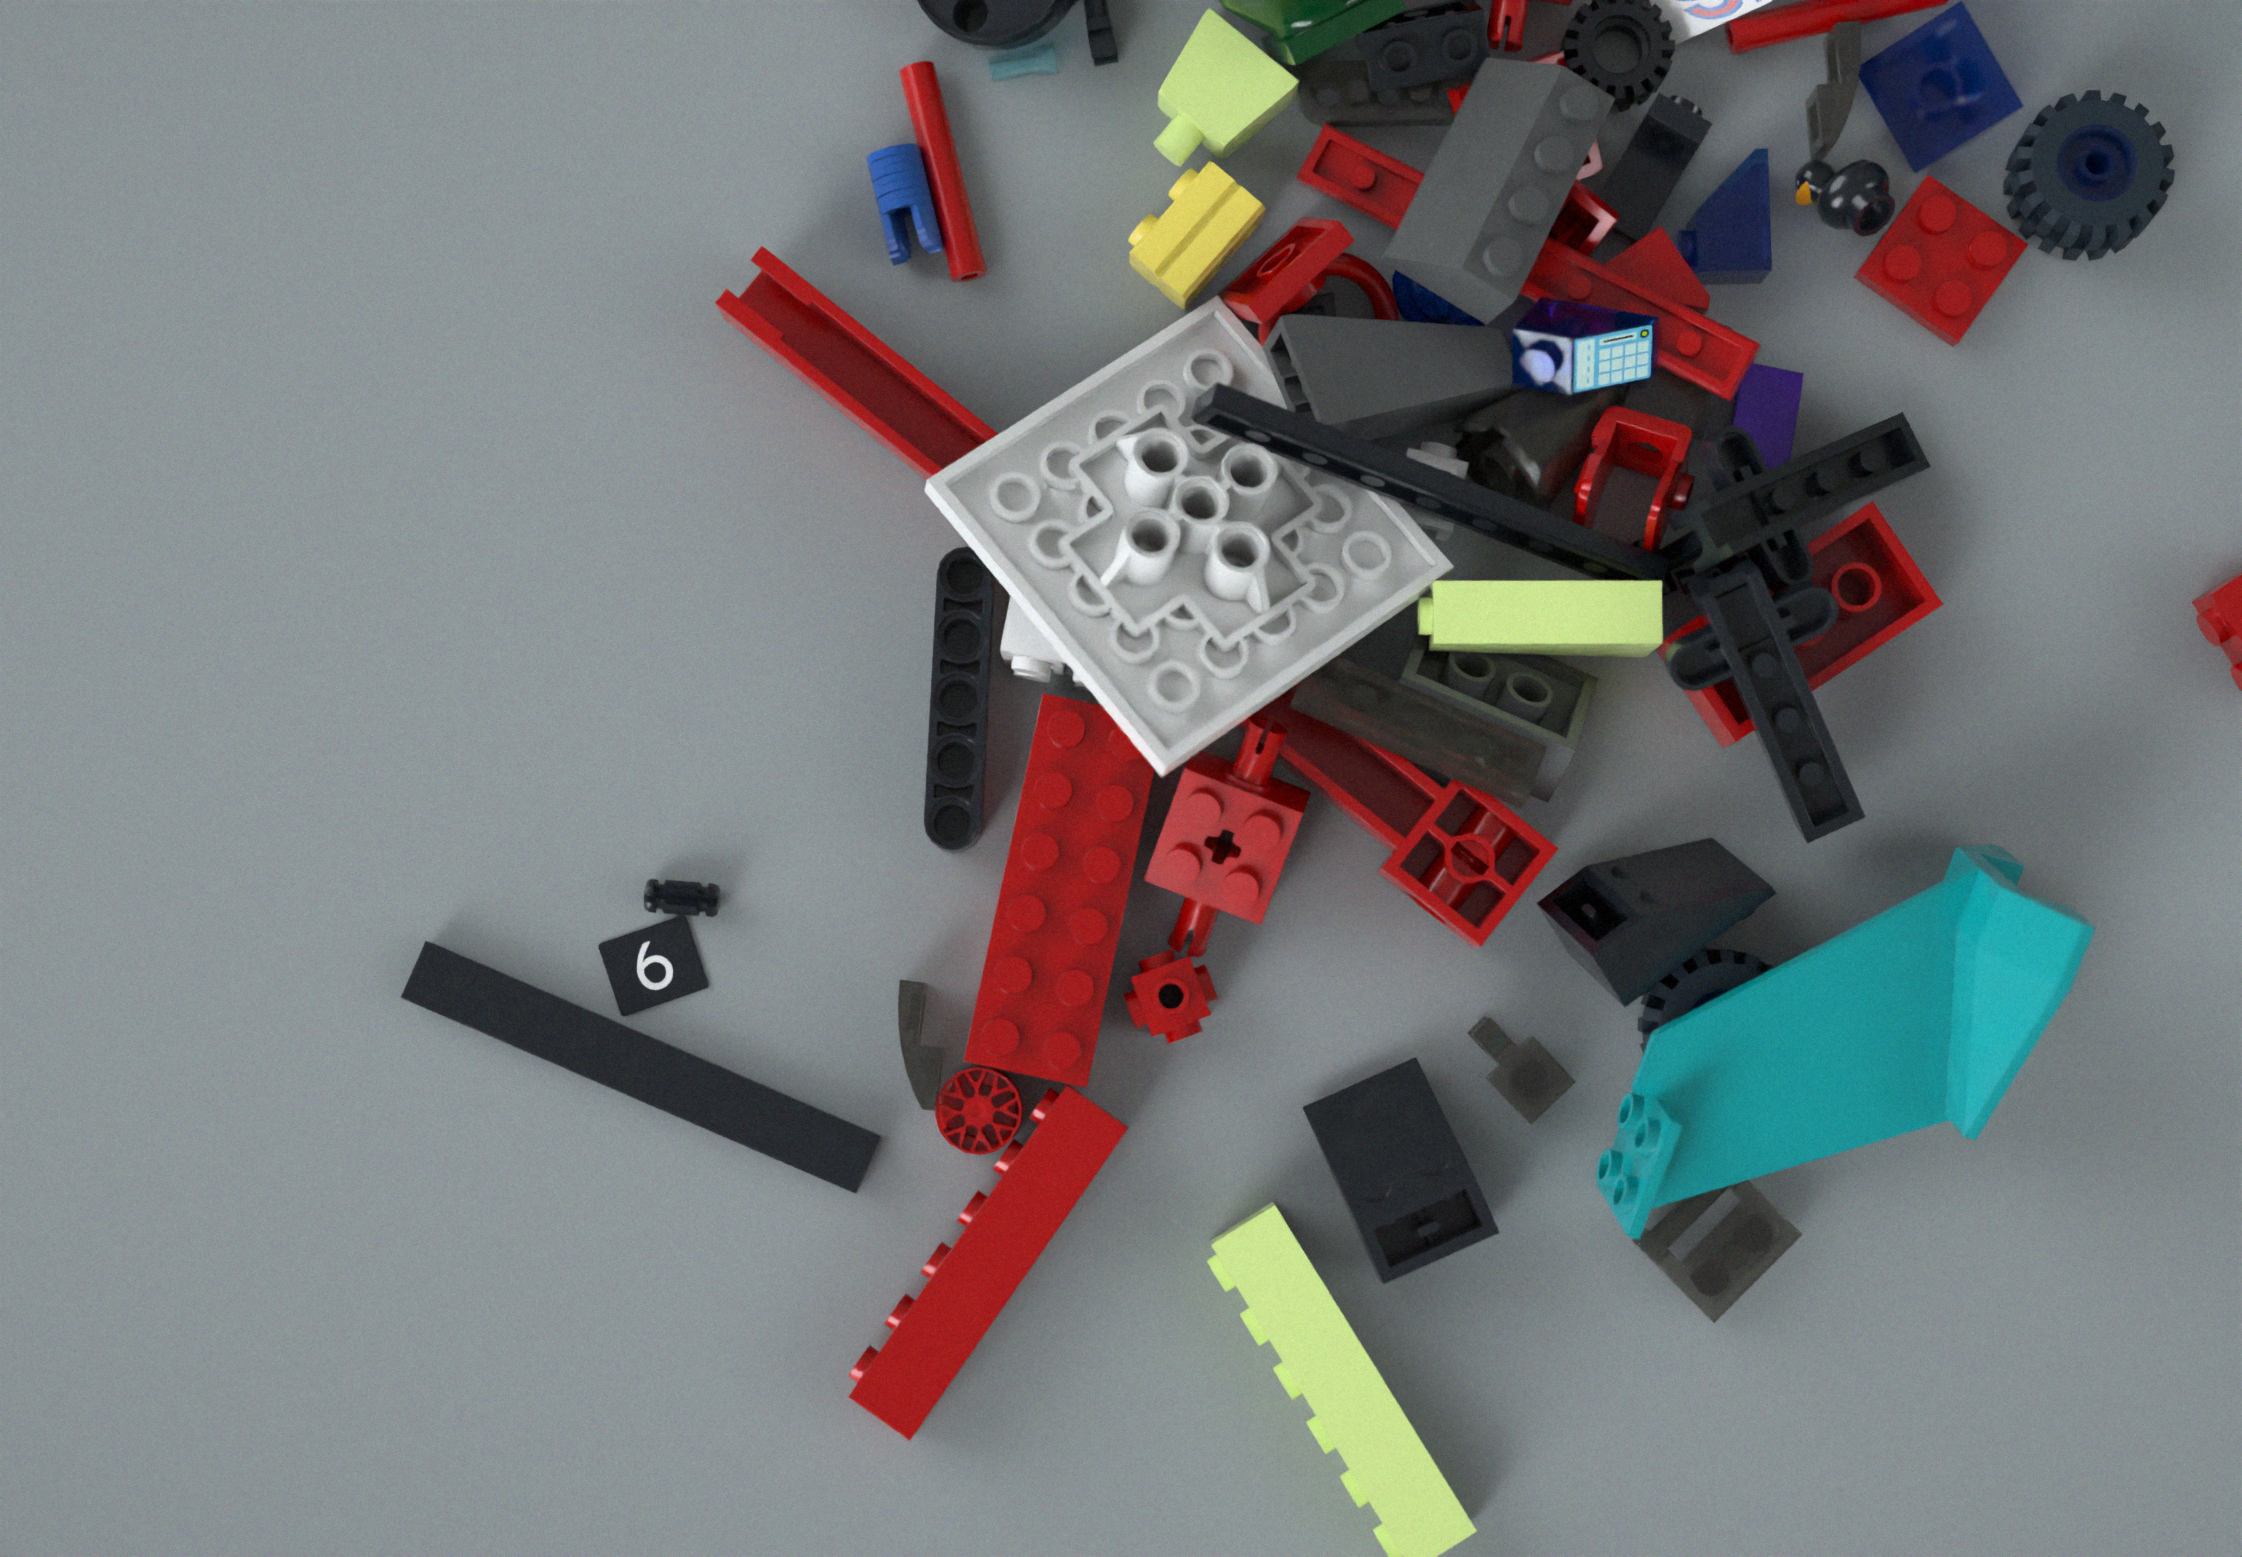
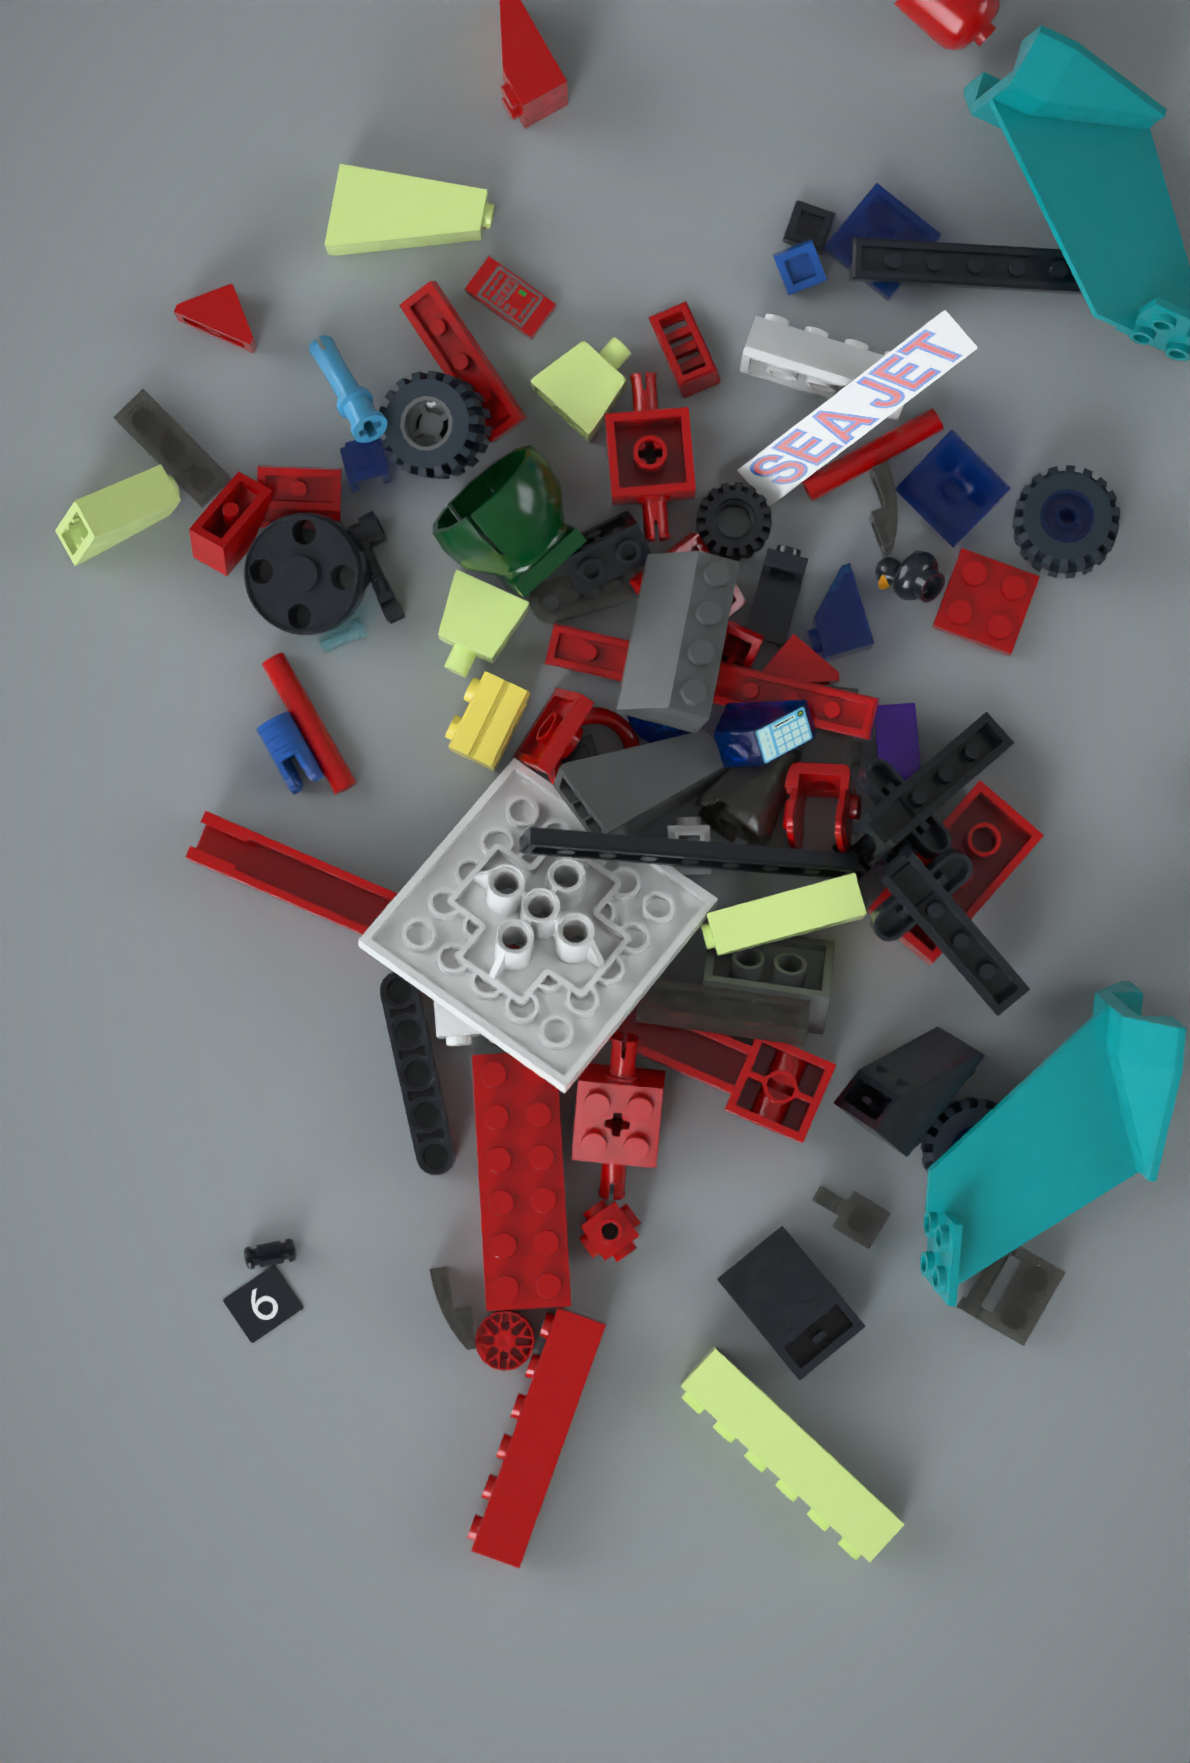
camera: 15 degrees left, 0 degrees up
black tile [401,941,882,1194] -> none

